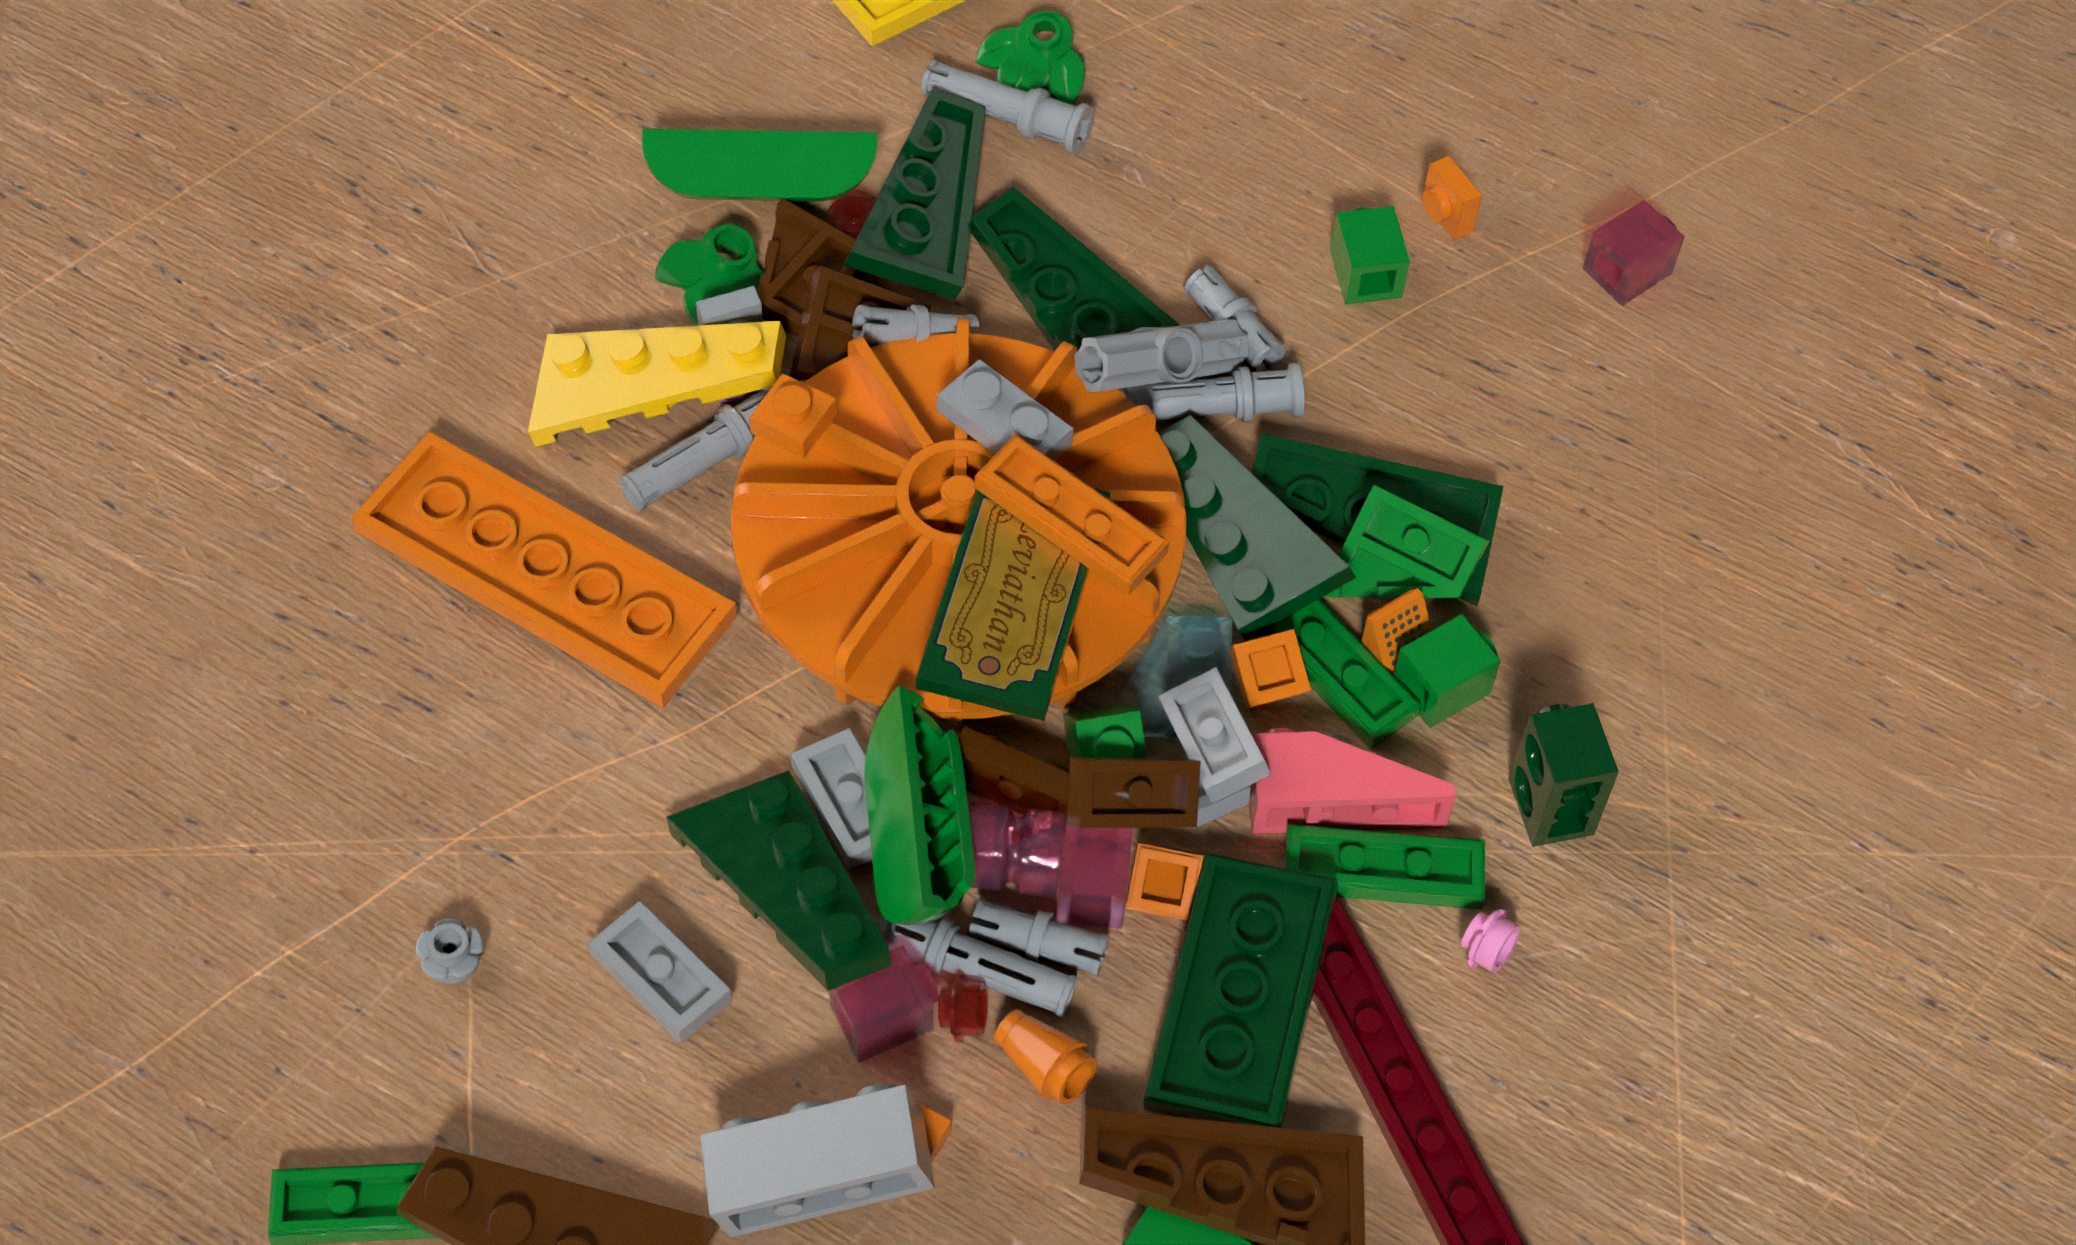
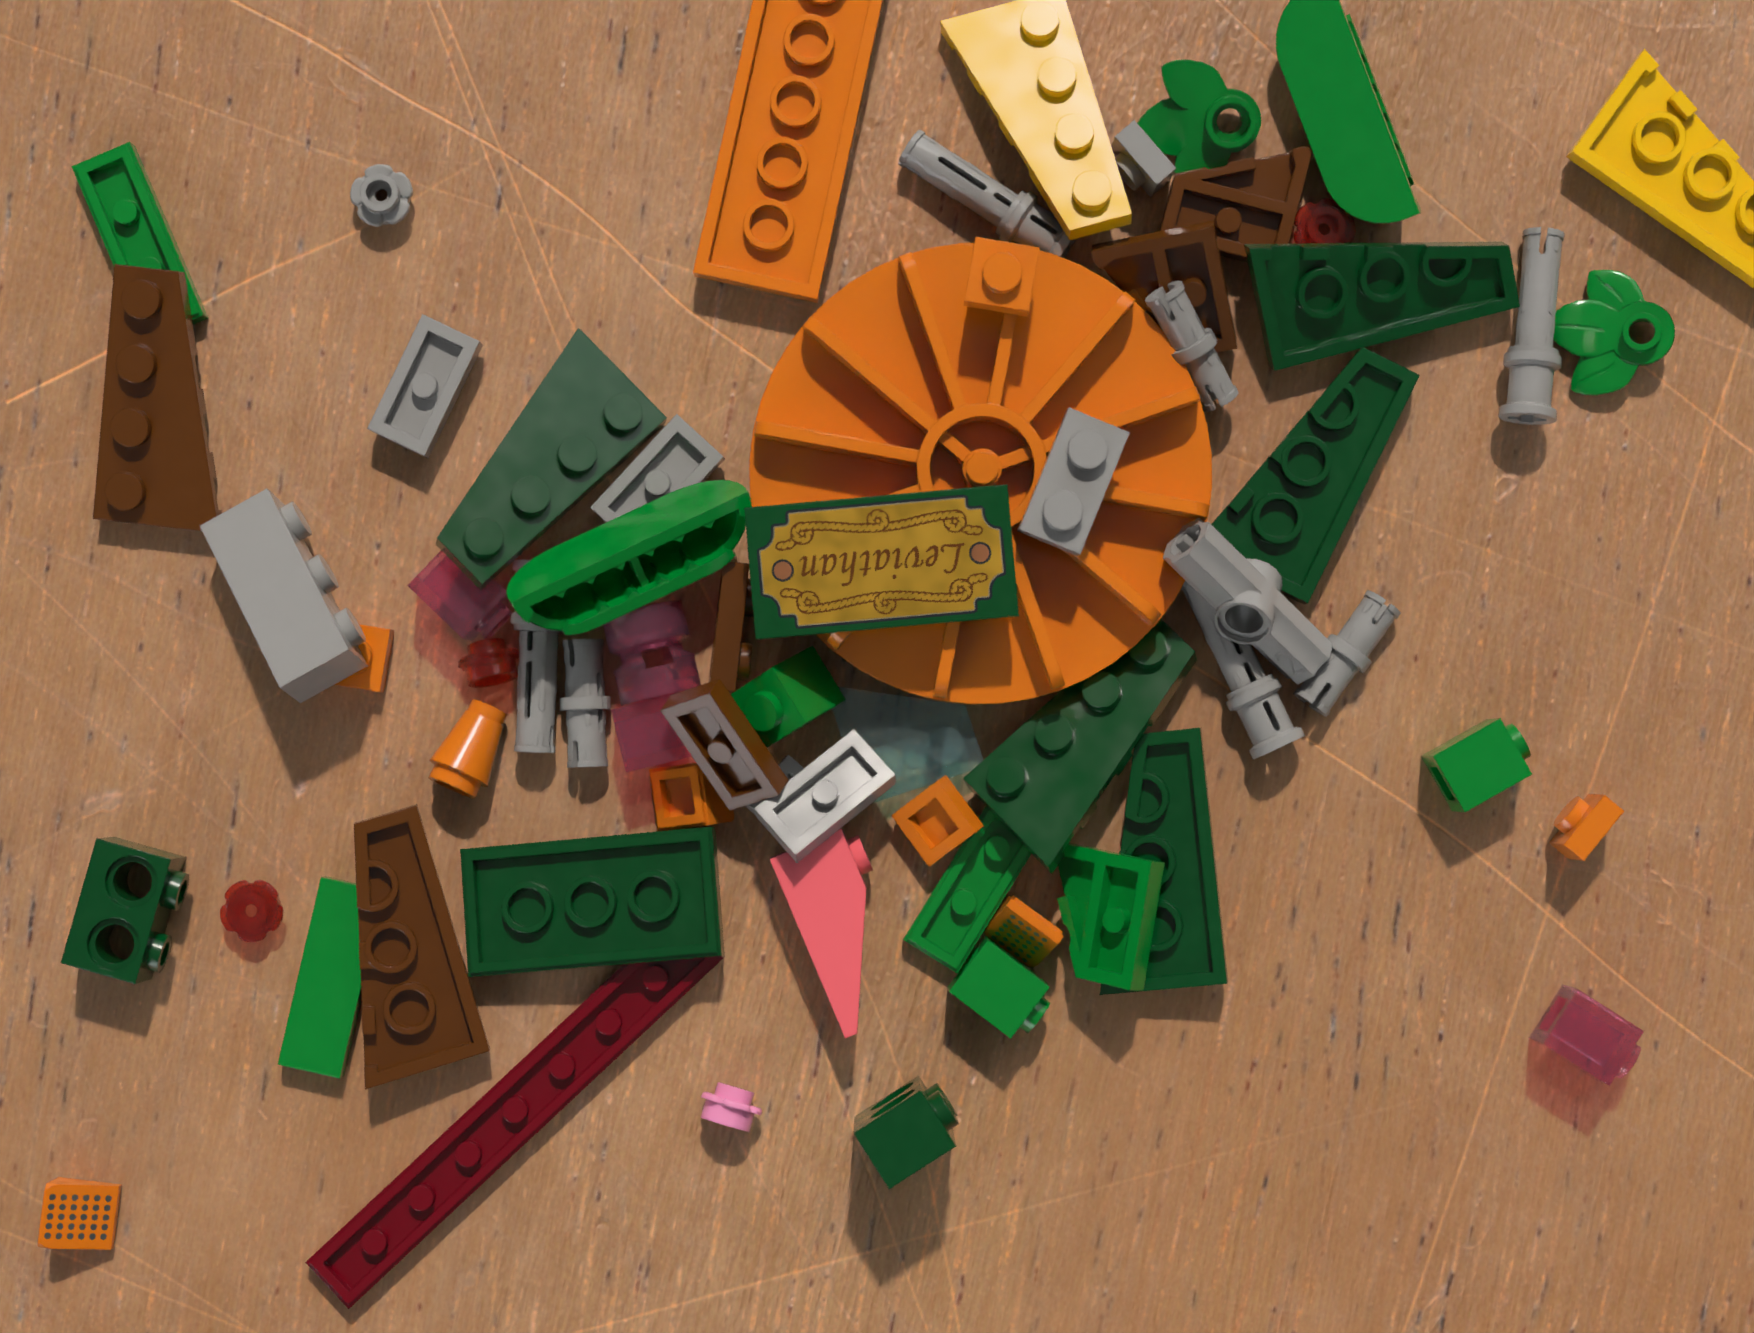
camera: 75 degrees right, 30 degrees up
orange tile [974,434,1170,596] -> none
green tile [1284,823,1485,909] -> none

